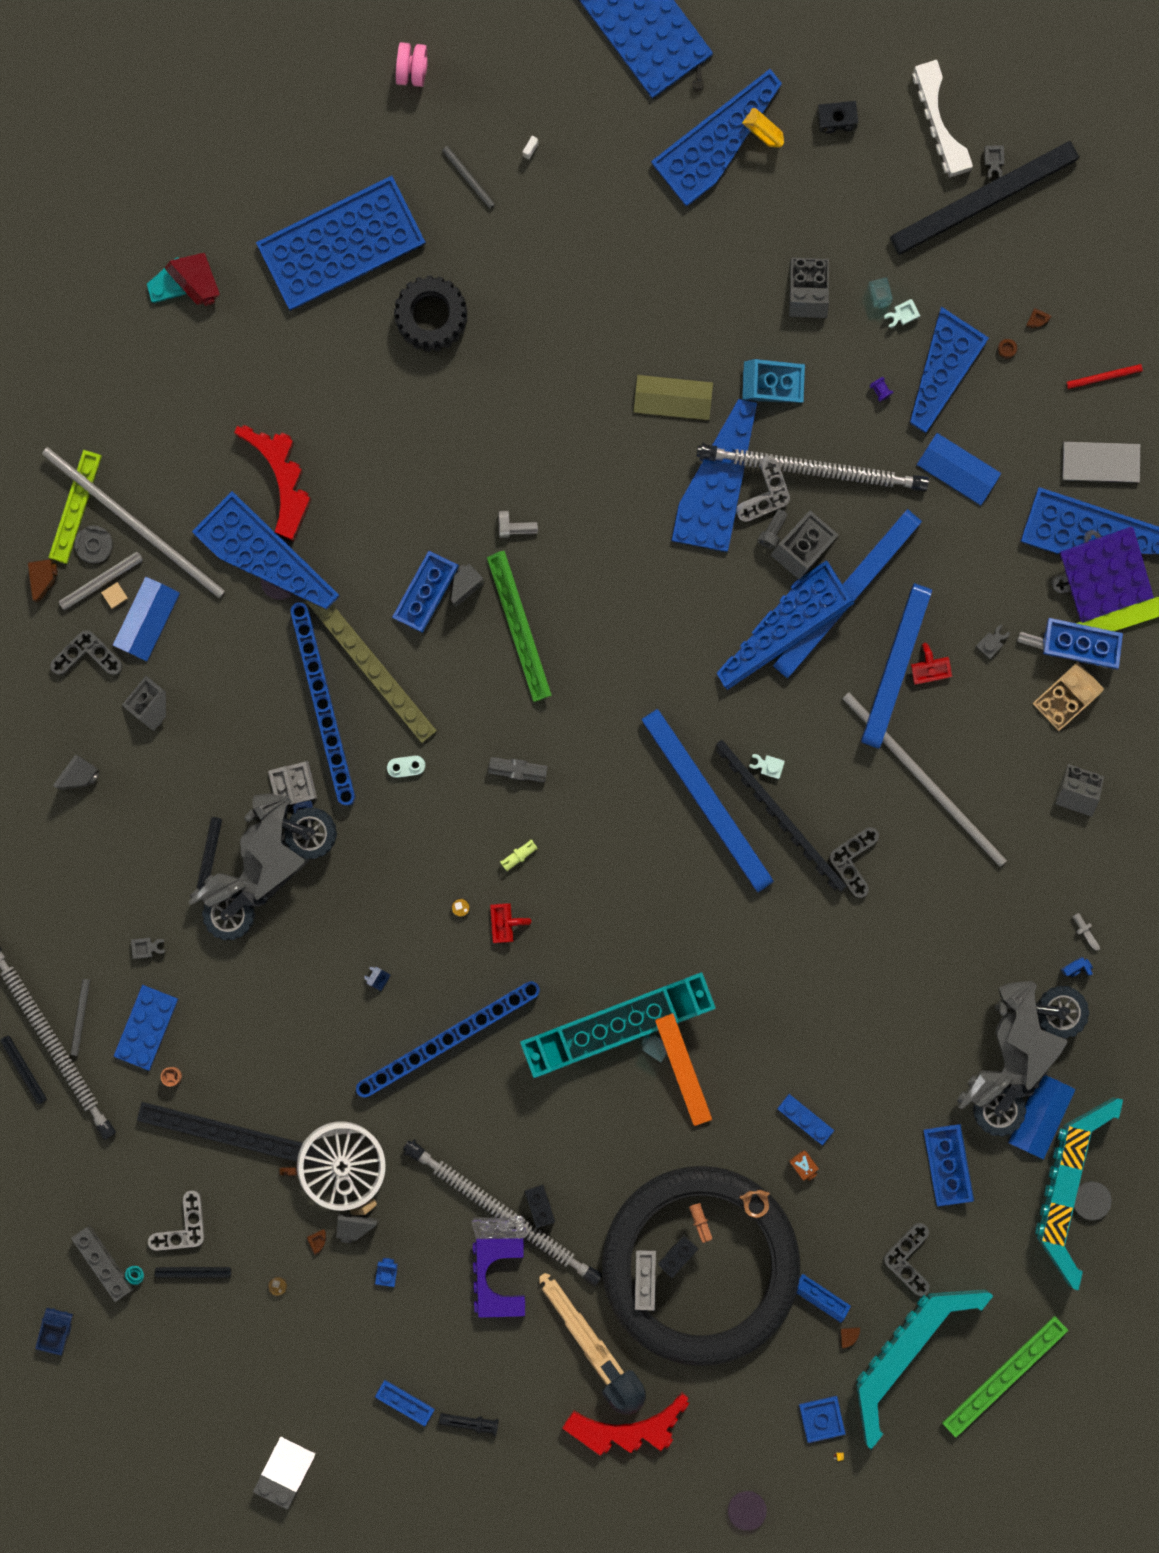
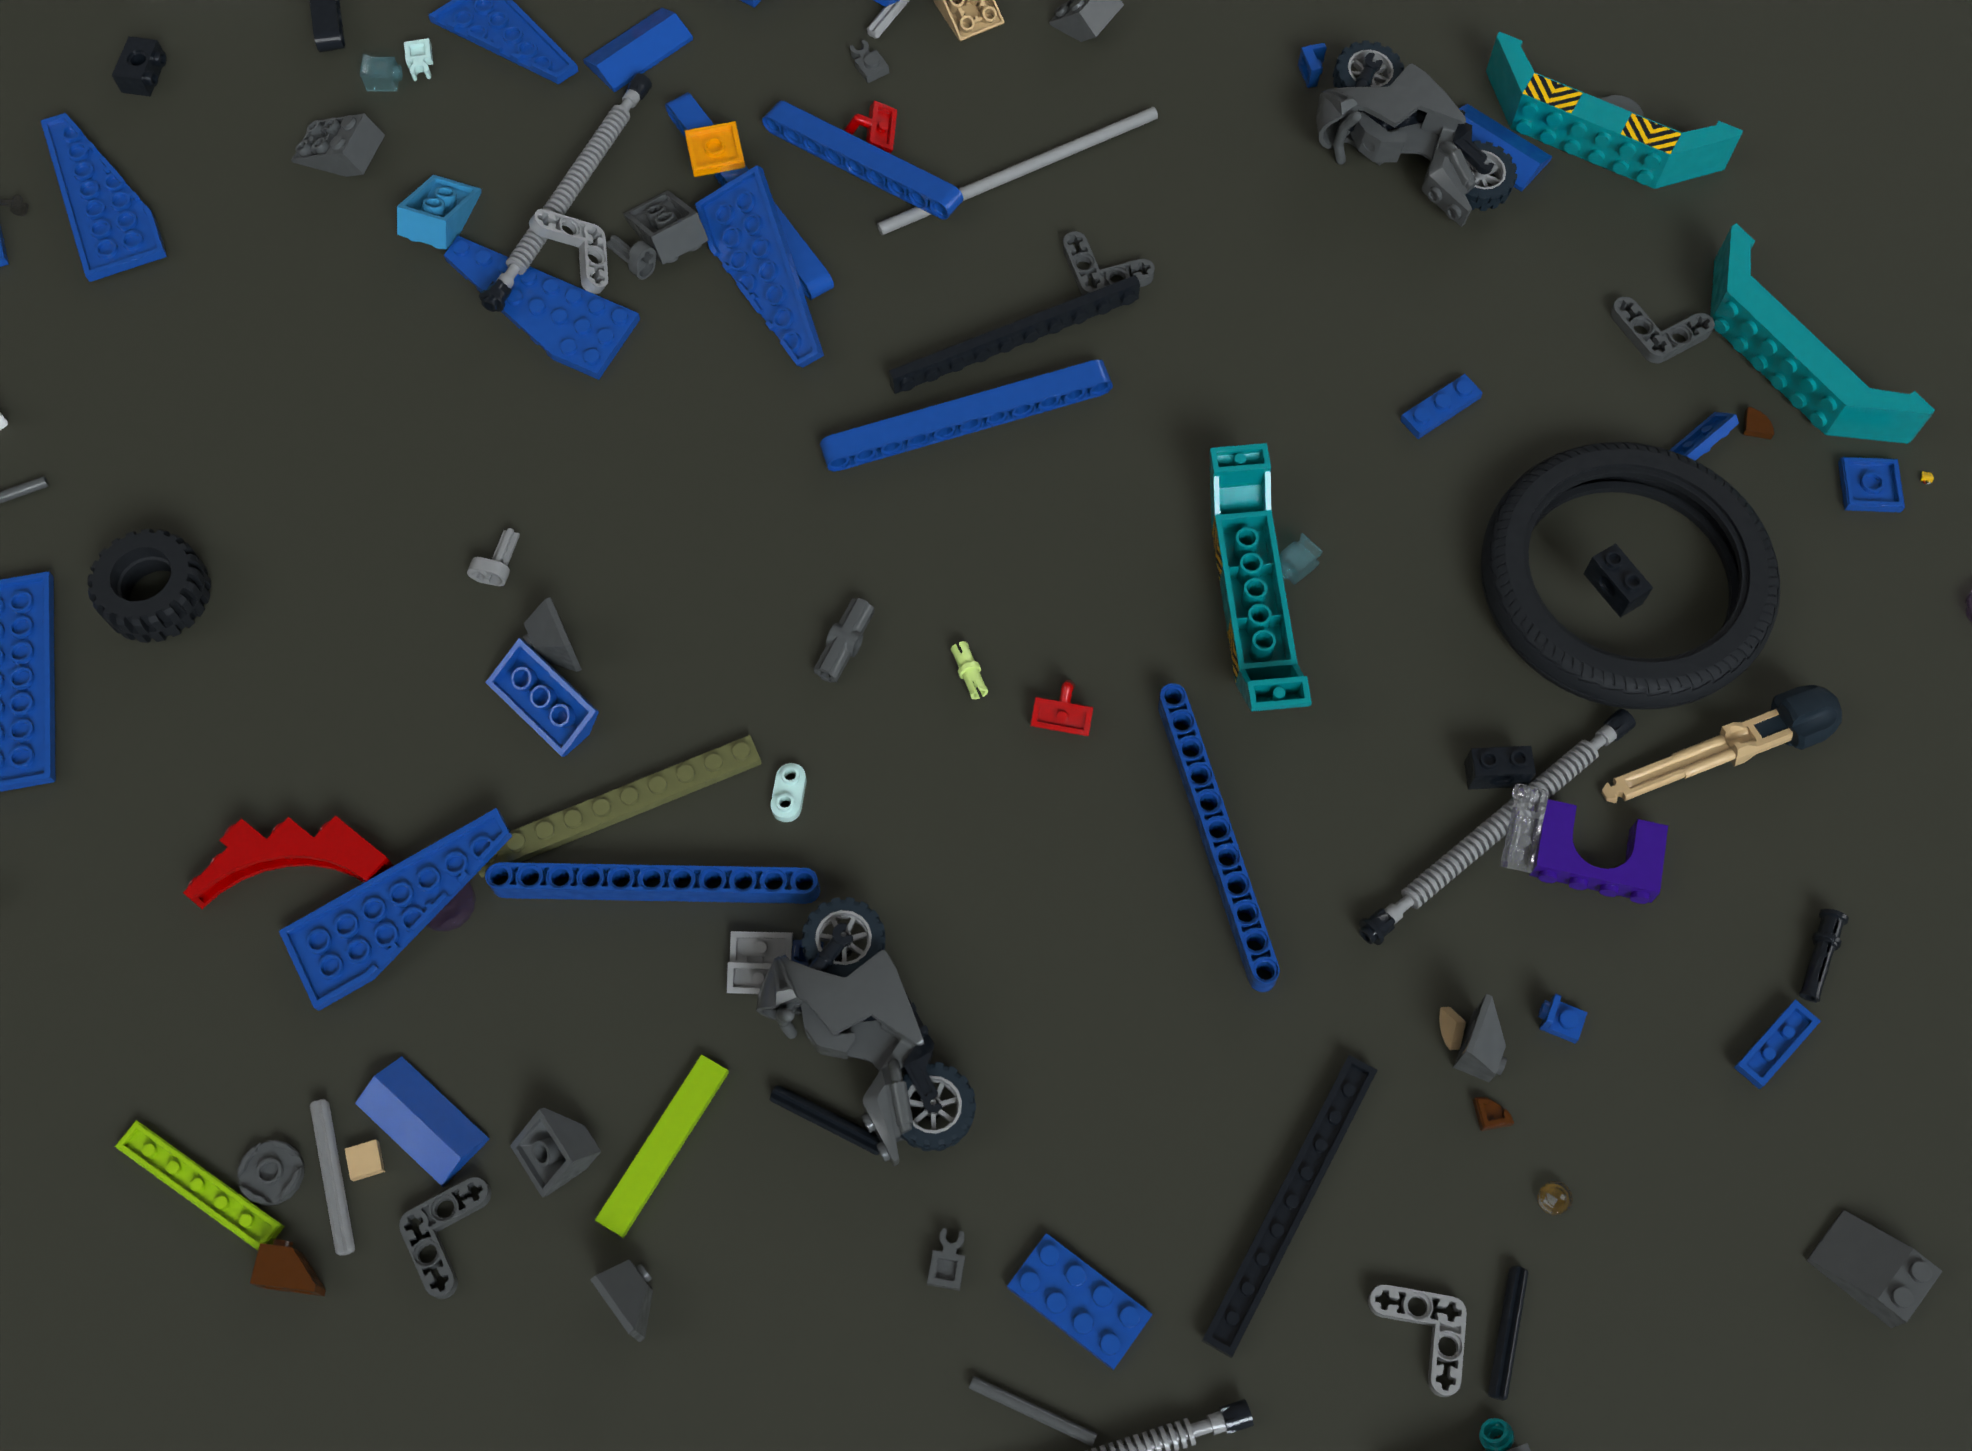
camera: 80 degrees left, 20 degrees down
light grey piece [42,447,225,599] -> none
nougat wheel [161,1067,182,1087] -> none
reddish brown tile [279,1167,297,1176] -> none
white piece [297,1122,385,1210] -> none
dark blue tile [364,967,391,991] -> none
pearl gold tile [451,898,471,918] -> none
bright green plate [487,551,552,702] -> none
red arch [562,1392,689,1456] -> none
olive slope [634,375,713,421] -> none
light grey plate [635,1250,656,1310] -> none
orange tile [655,1014,712,1126] -> none
nougat axle [689,1203,712,1243] -> none
medium nougat piece [740,1190,770,1218] -> none
yellow tile [742,108,784,148] -> none
light aqua plate [749,754,785,780] -> none
dark orange brick [789,1150,819,1181] -> none
dark purple bush [870,377,893,402] -> none
blue slope [924,1124,974,1206] -> none
bright green plate [942,1316,1069,1437] -> none
light grey piece [1072,913,1100,950] -> none
none -> lime tile [595,1054,729,1239]
none -> light orange tile [685,121,746,177]

